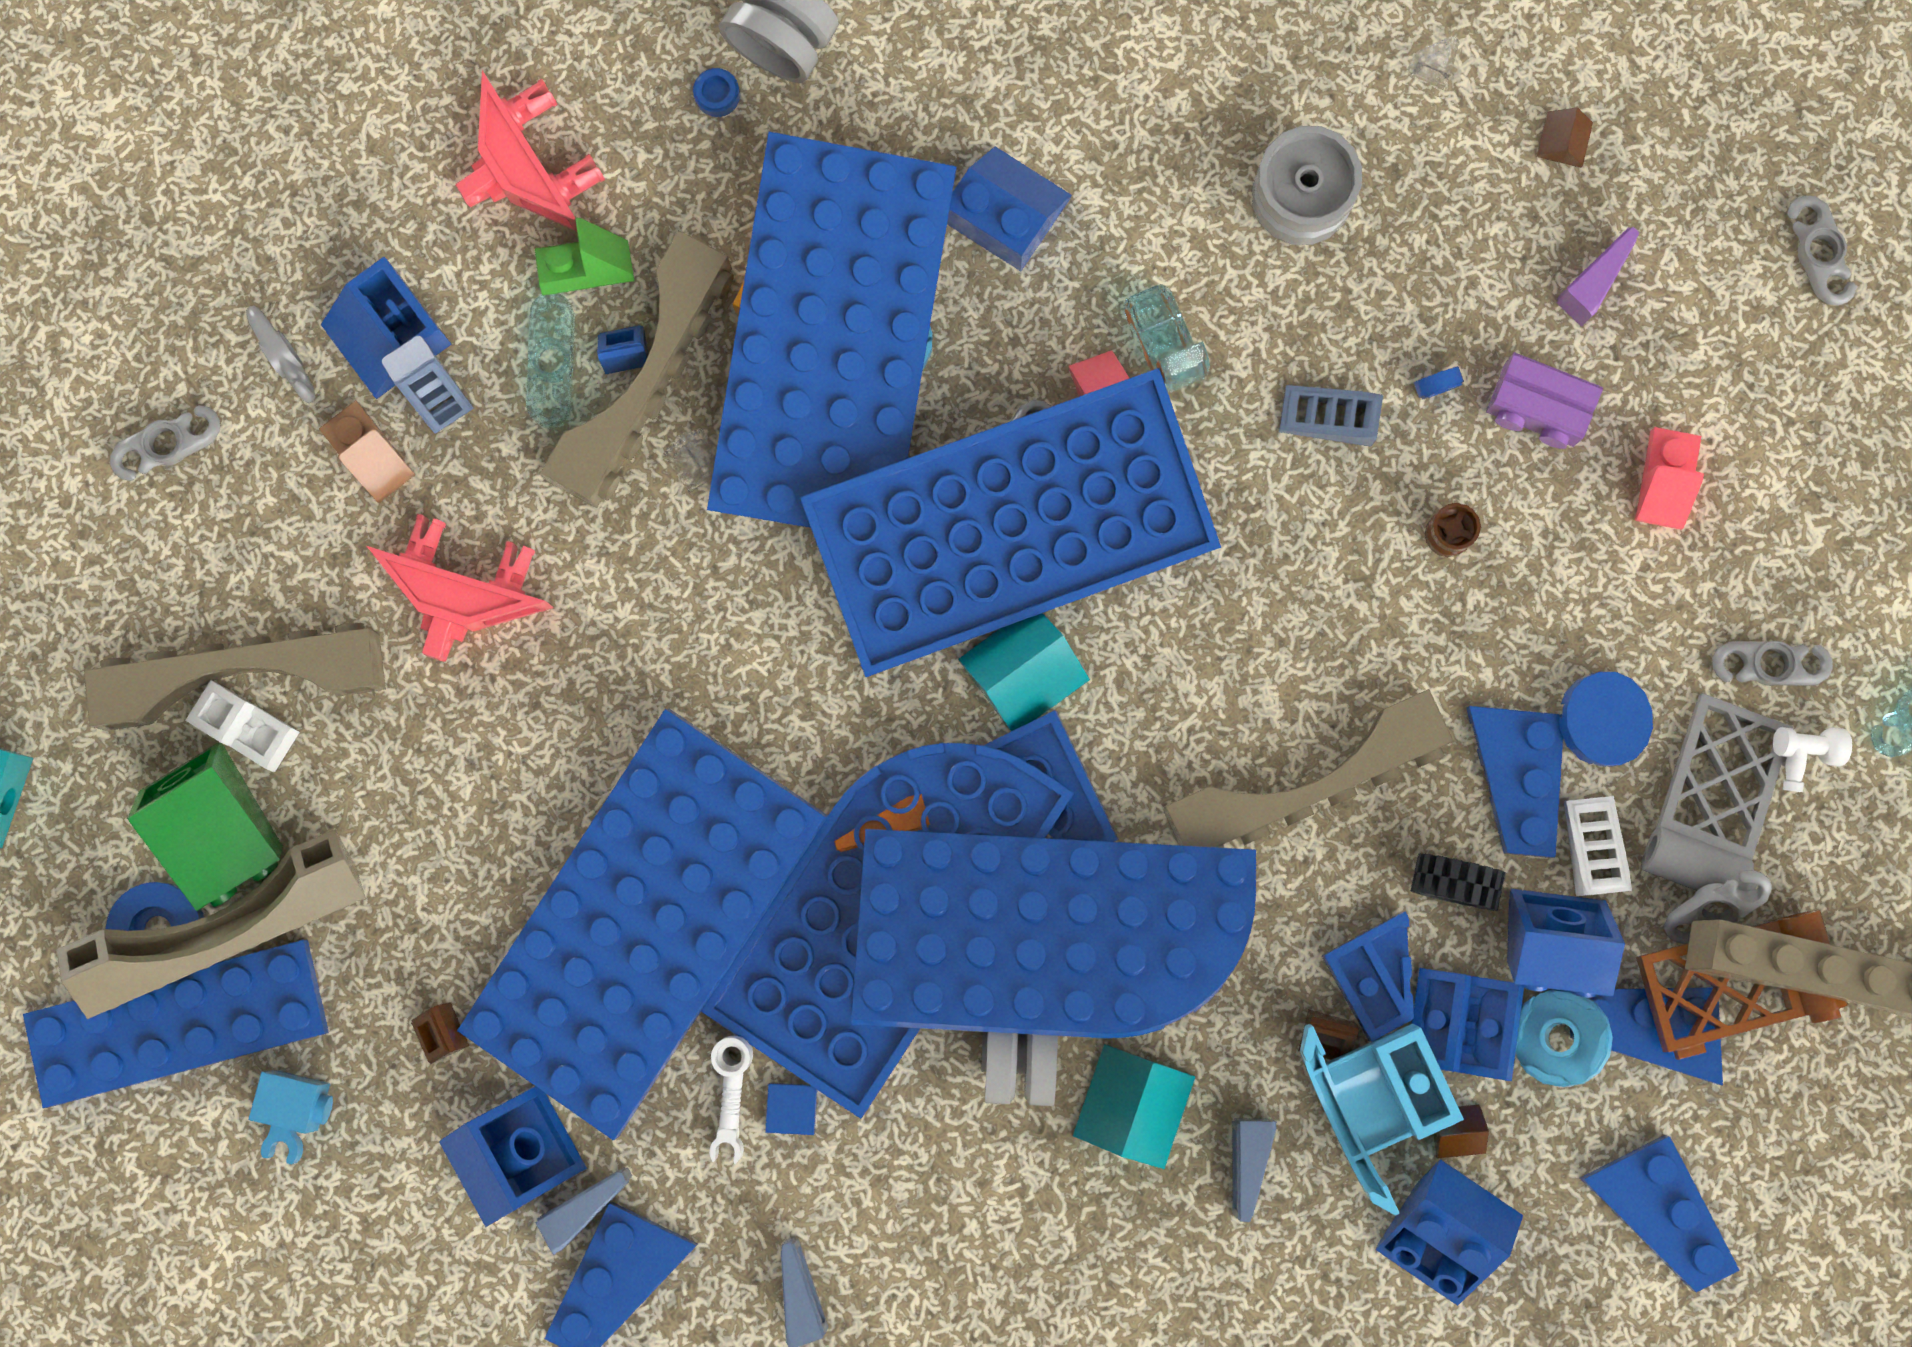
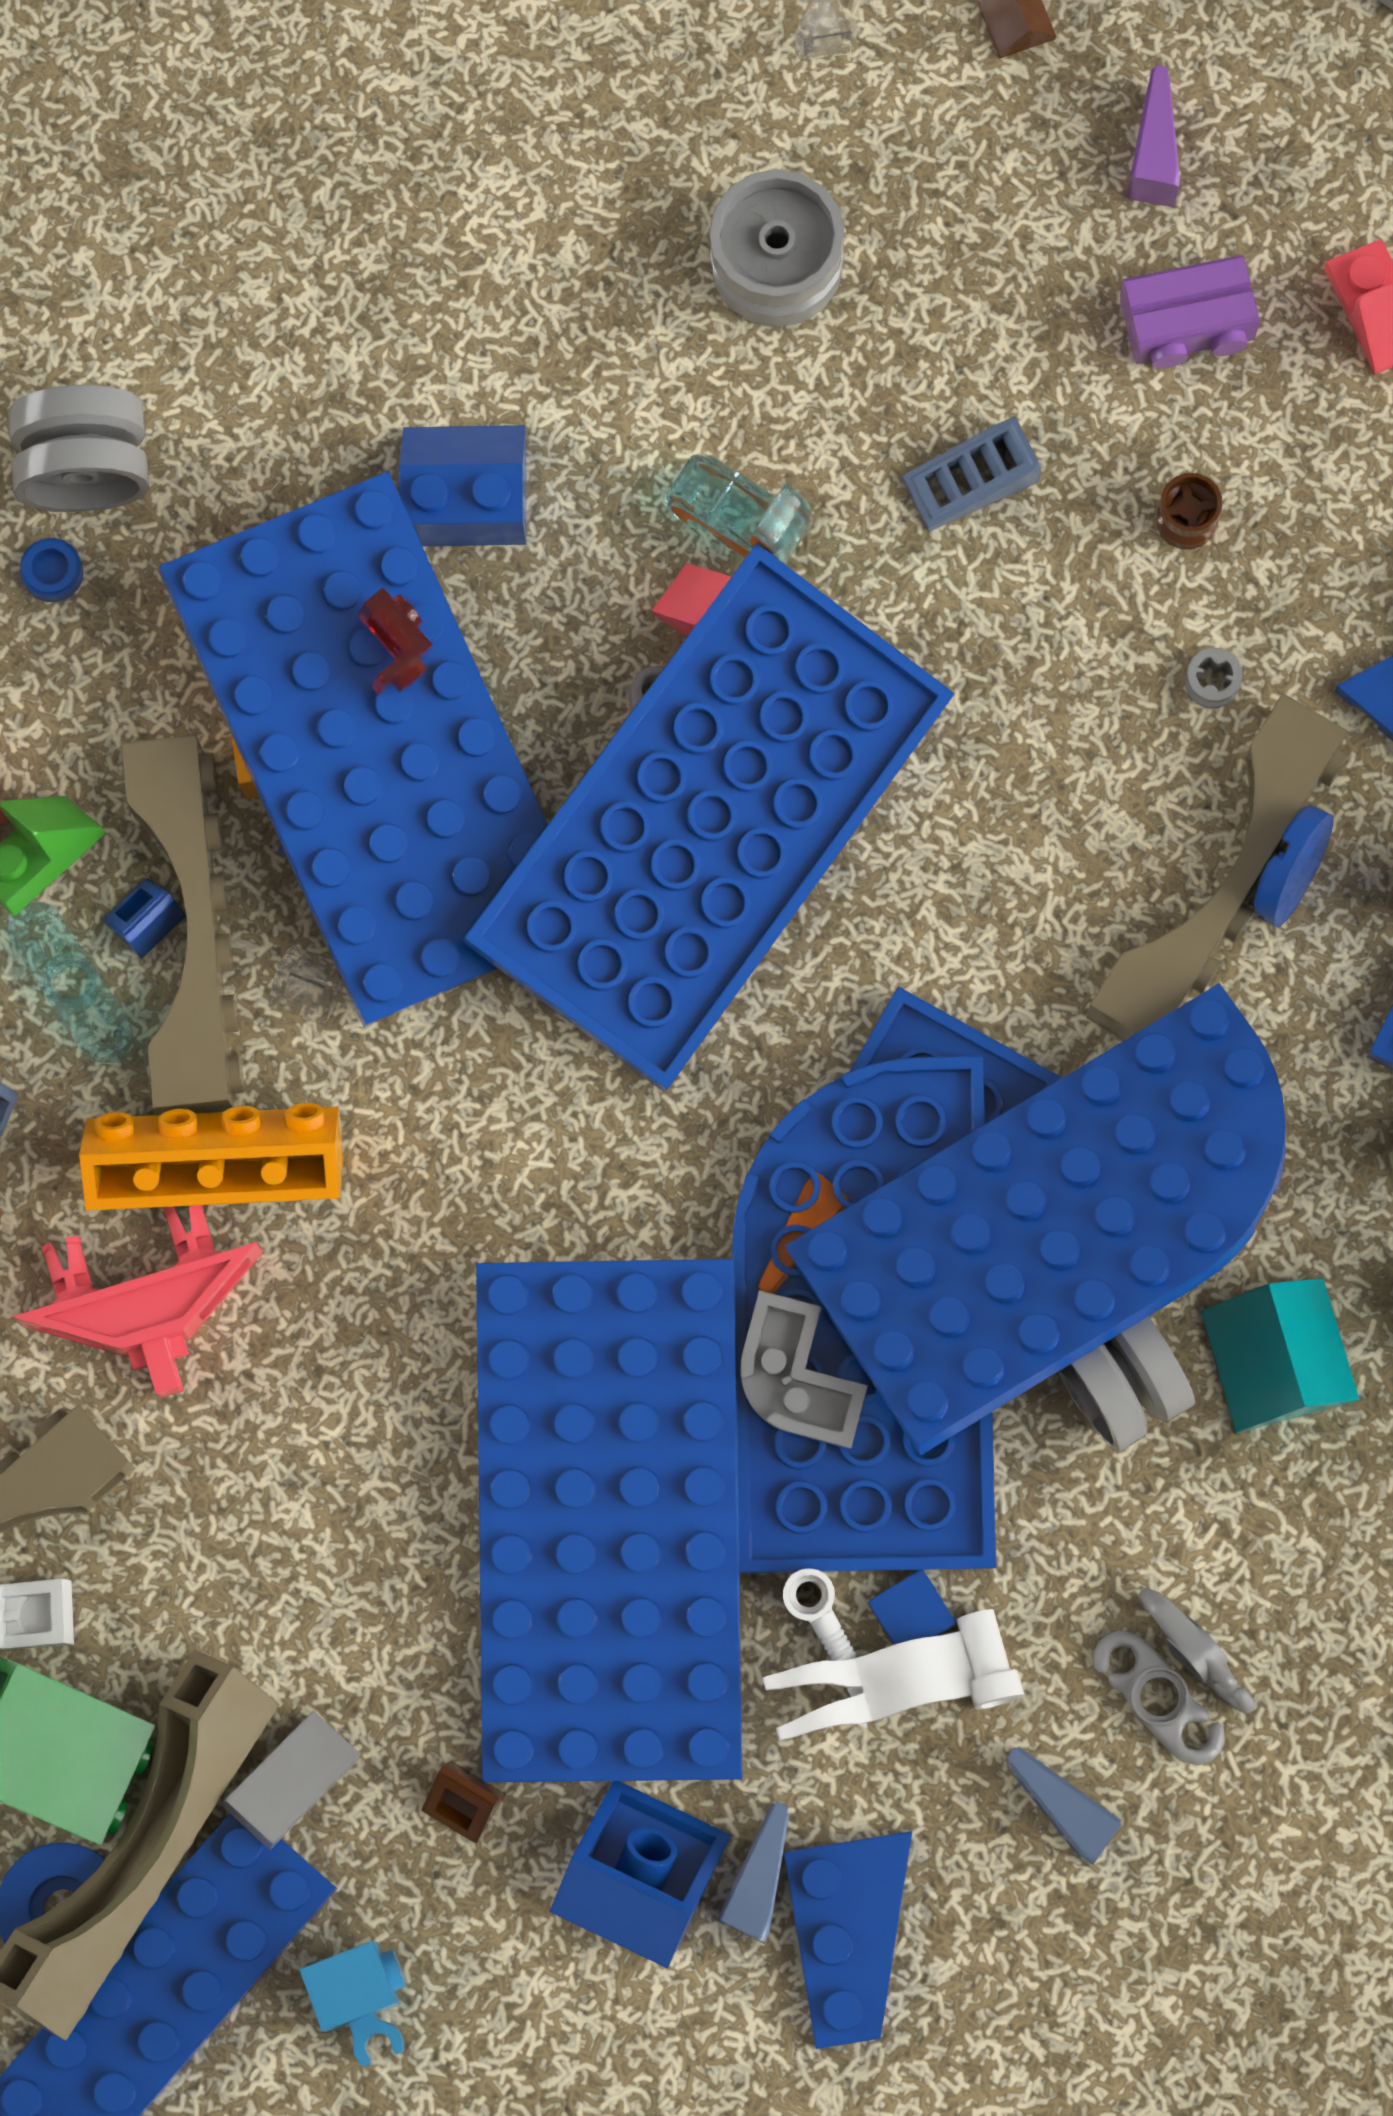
camera: 35 degrees left, 5 degrees down
teal slope [958,613,1090,732] -> none
blue tile [1414,366,1464,400] -> none
none -> light orange brick [79,1103,343,1211]
none -> light grey tile [223,1710,361,1850]
none -> clear red bracket [357,588,433,695]
none -> light grey plate [740,1290,868,1450]
none -> white flag [763,1609,1024,1741]
none -> light grey piece [1093,1630,1225,1766]
none -> light grey piece [1138,1587,1255,1714]
none -> light grey bush [1185,647,1242,709]
none -> blue tile [1254,805,1333,927]

